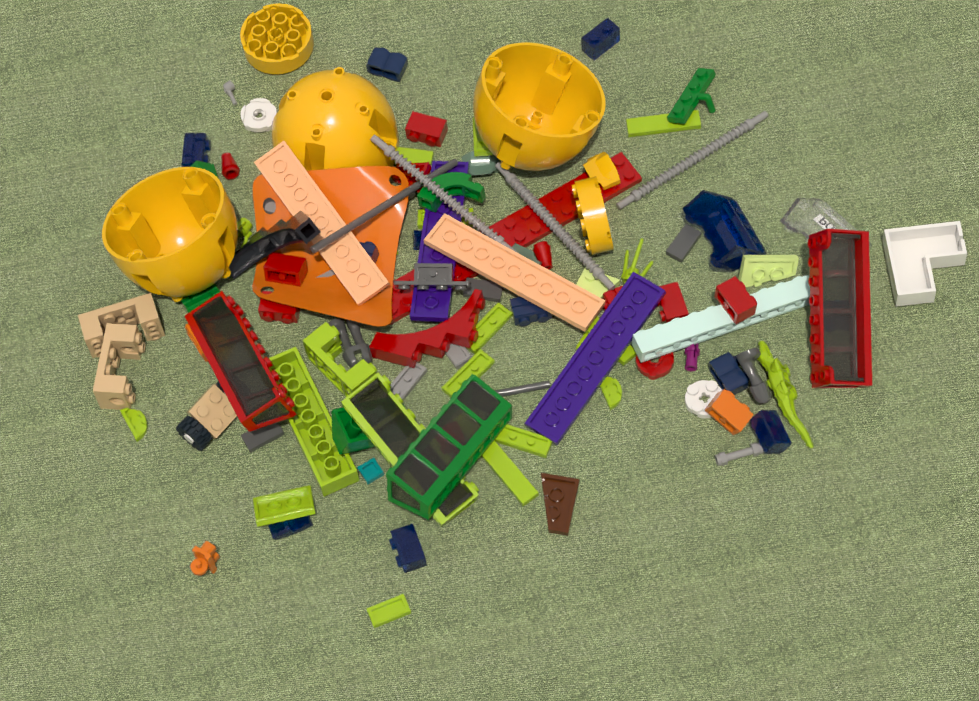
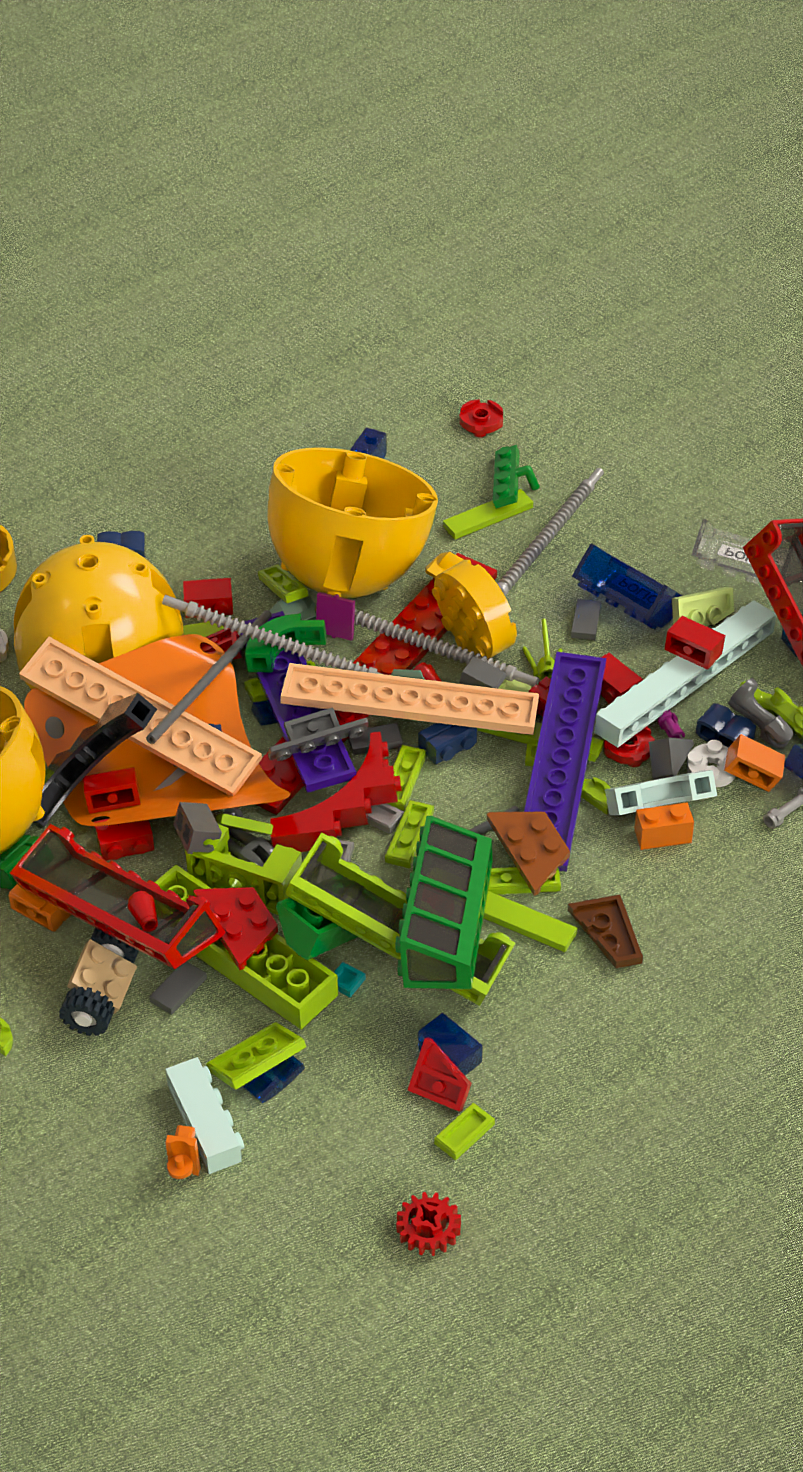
camera: 30 degrees left, 15 degrees down
none -> red cone [127,891,158,932]
none -> light aqua brick [165,1057,244,1174]
none -> dark grey hinge [173,802,222,854]
none -> red wing [193,887,278,971]
none -> lime tile [215,814,273,835]
none -> magenta piece [316,592,355,641]
none -> red gear [396,1192,461,1256]
none -> red wing [407,1038,472,1111]
none -> red plate [459,399,503,438]
none -> dark grey slope [459,656,507,689]
none -> dark orange wing [487,812,570,896]
none -> light aqua arch [605,770,717,815]
none -> orange brick [634,802,694,850]
none -> dark grey slope [649,738,694,780]

